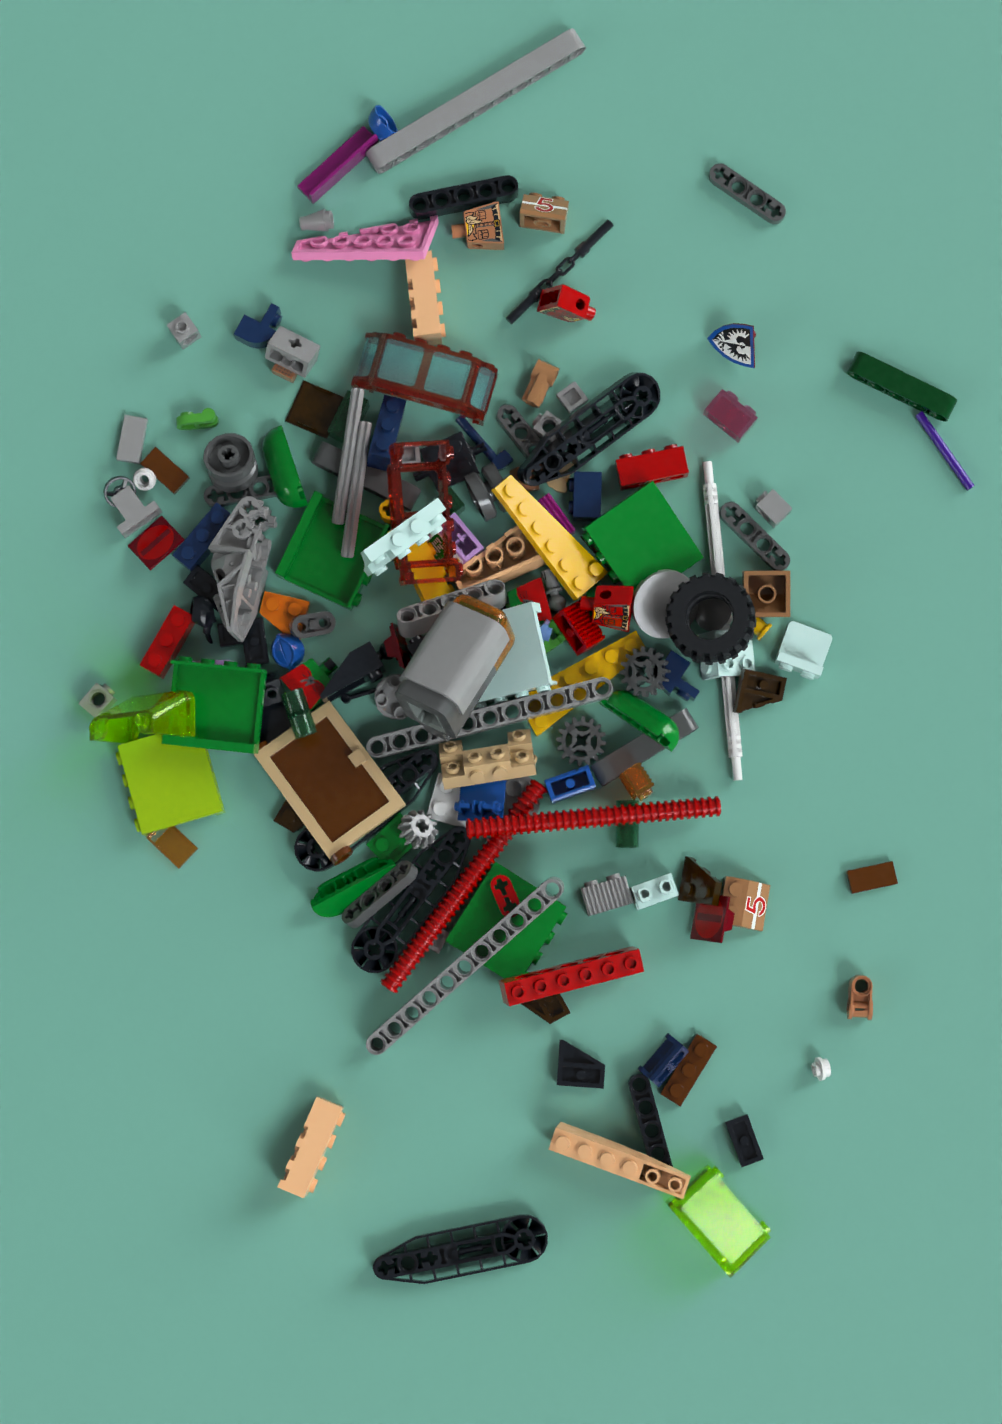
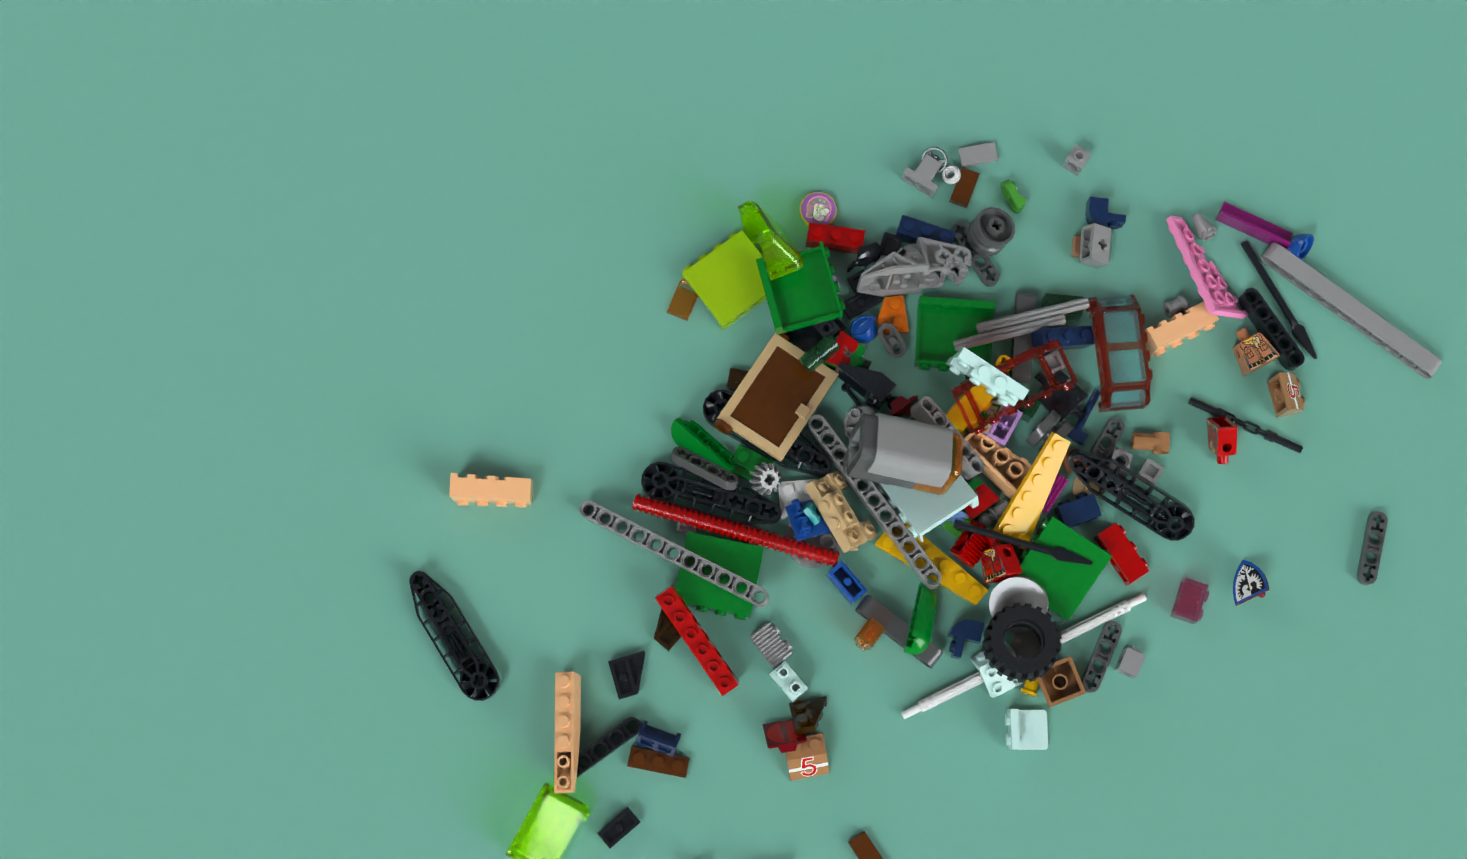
camera: 60 degrees right, 5 degrees down
light grey brick [78,683,117,721] -> none
piece [128,515,184,571] -> none
green brick [262,425,308,508] -> none
dark brown piece [285,380,345,439] -> none
red piece [466,796,721,839] -> none
red beam [490,875,520,917] -> none
dark grey gear [556,716,606,767] -> none
clear green pin [616,800,639,848] -> none
dark grey gear [619,646,671,697] -> none
dark brown wing [733,668,787,713] -> none
dark green beam [846,352,957,422] -> none
dark purple bar [915,411,975,491] -> none
none -> tile [800,192,837,226]
none -> teal tile [803,500,821,525]
none -> black piece [953,520,1093,565]
none -> light grey bush [1163,295,1188,318]
none -> black piece [1241,241,1317,359]

